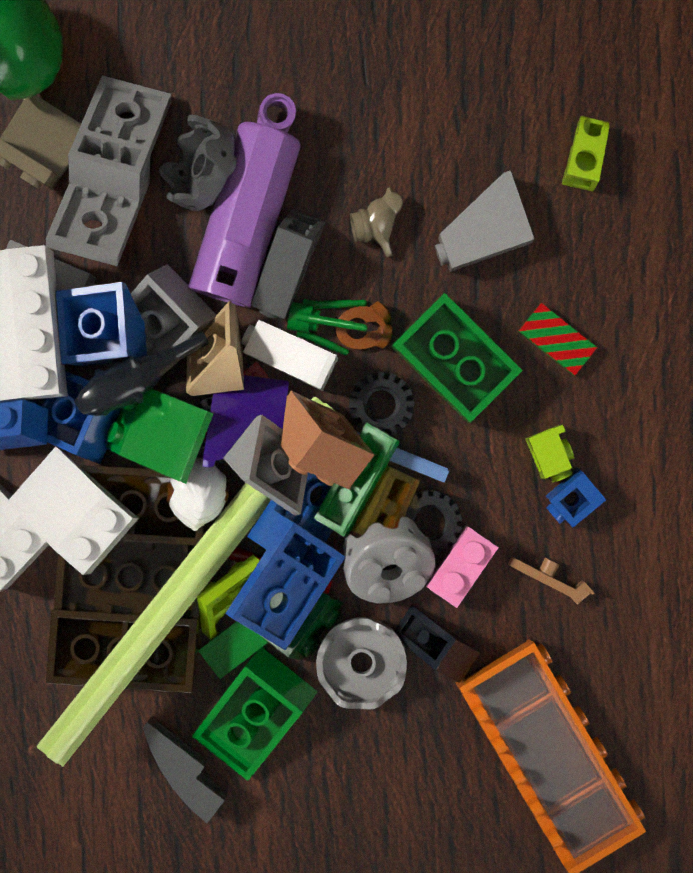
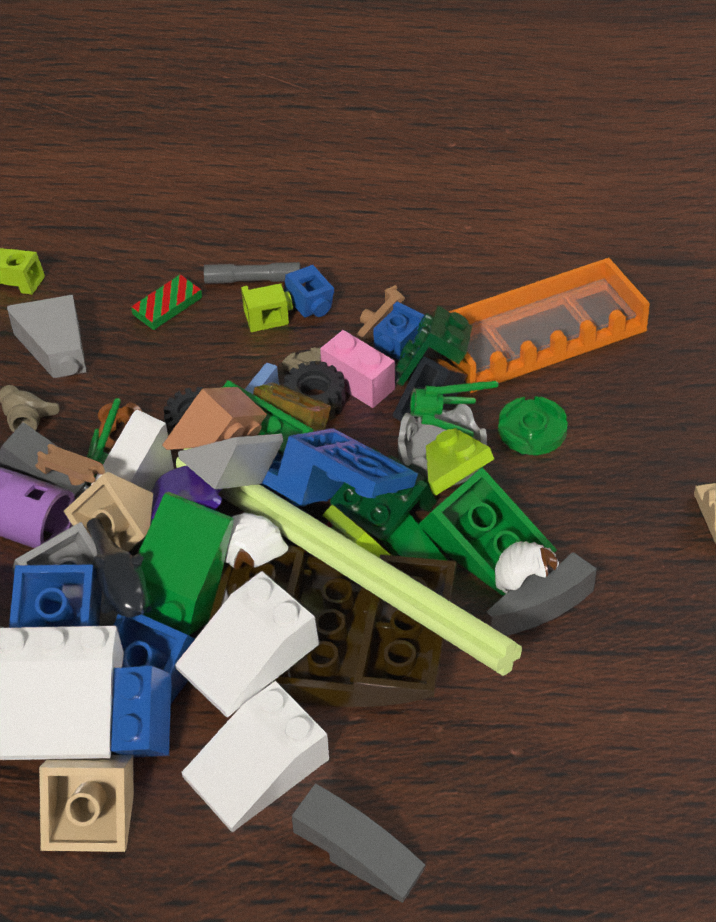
camera: 80 degrees left, 40 degrees down
light grey plate [343,517,435,603] -> none
green brick [392,293,523,423] -> none
none -> medium nougat piece [35,444,106,485]
none -> dark grey piece [204,262,300,284]
none -> dark tan tile [282,347,321,371]
none -> blue brick [373,301,424,360]
none -> dark green bracket [395,306,473,386]
none -> green plant [410,381,499,437]
none -> lime wing [426,428,494,495]
none -> white hair [495,541,559,594]
none -> green tile [498,396,568,455]

